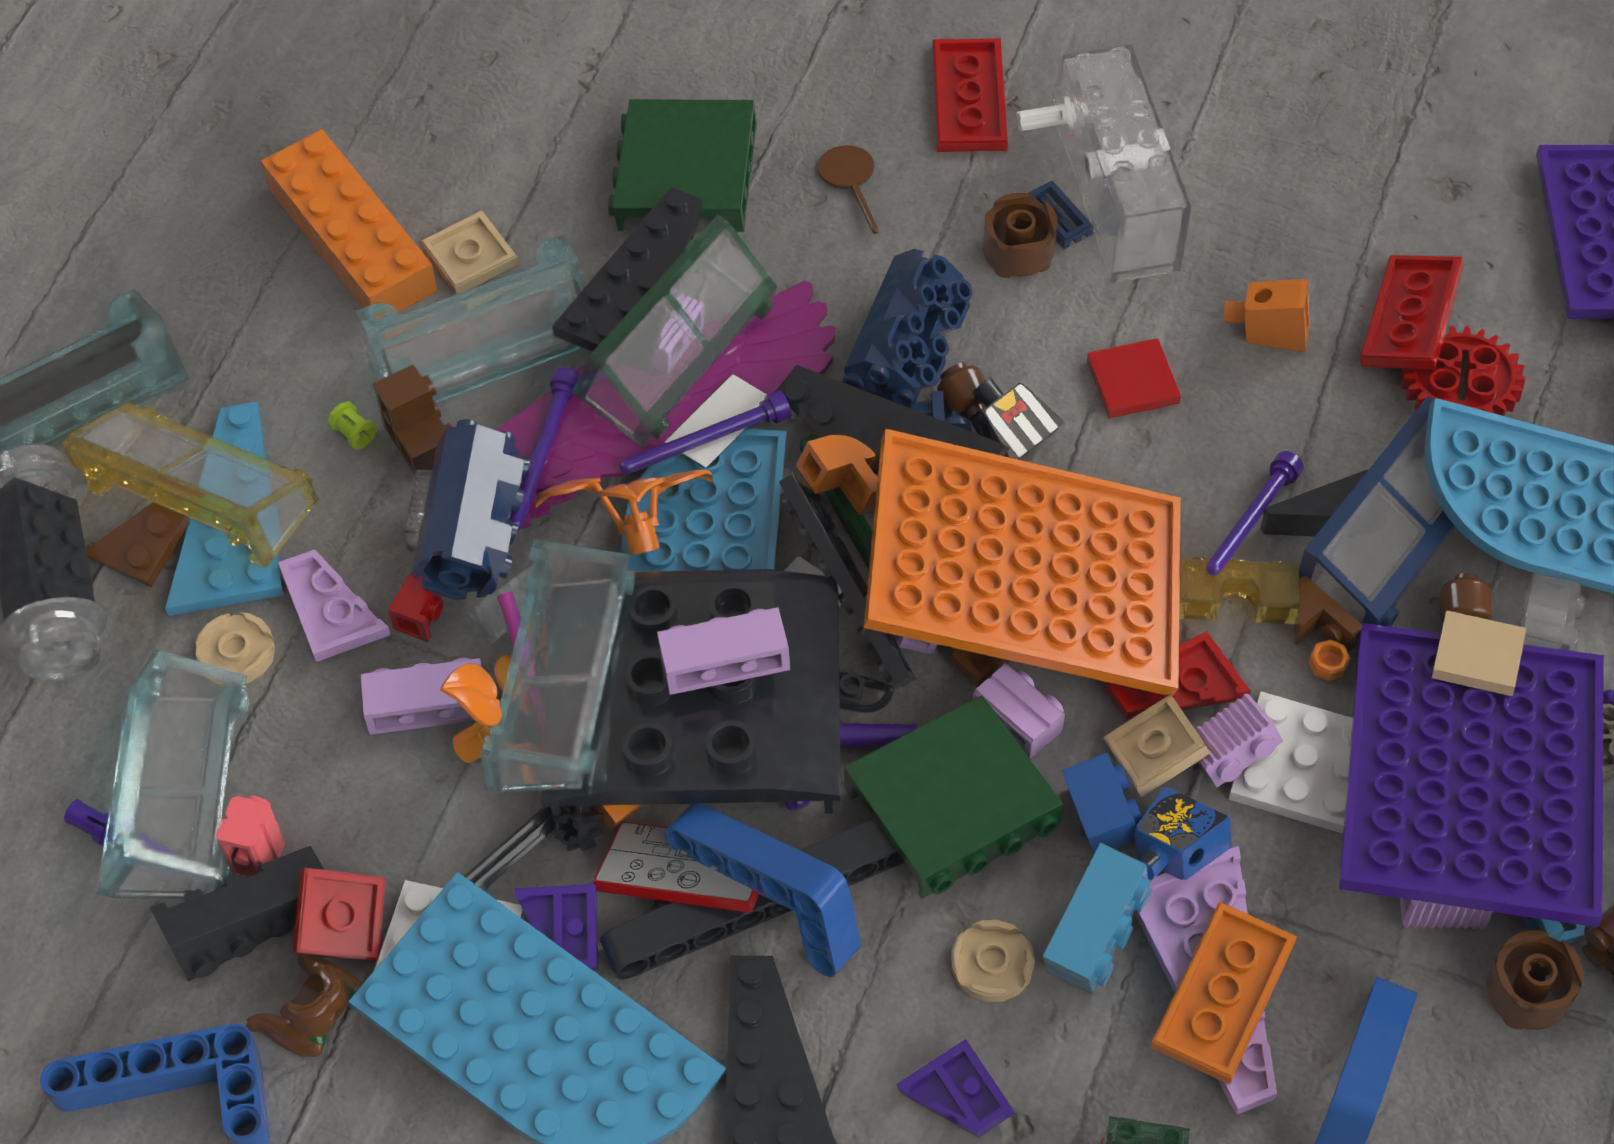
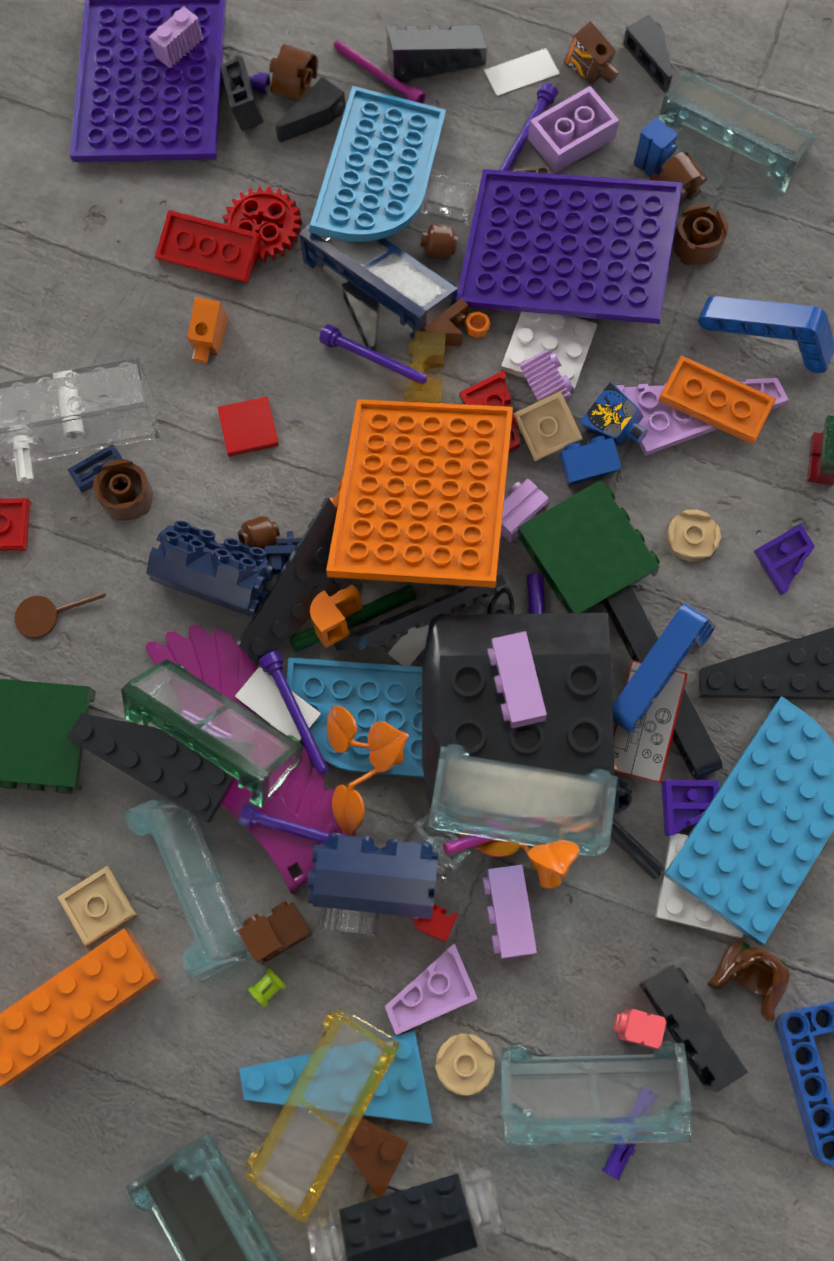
camera: 90 degrees left, 15 degrees up
red tile [293,868,386,962] -> none
torso [972,377,1065,460] -> none
dark azure brick [1043,843,1152,995] -> none
tan tile [1432,610,1526,696] -> none

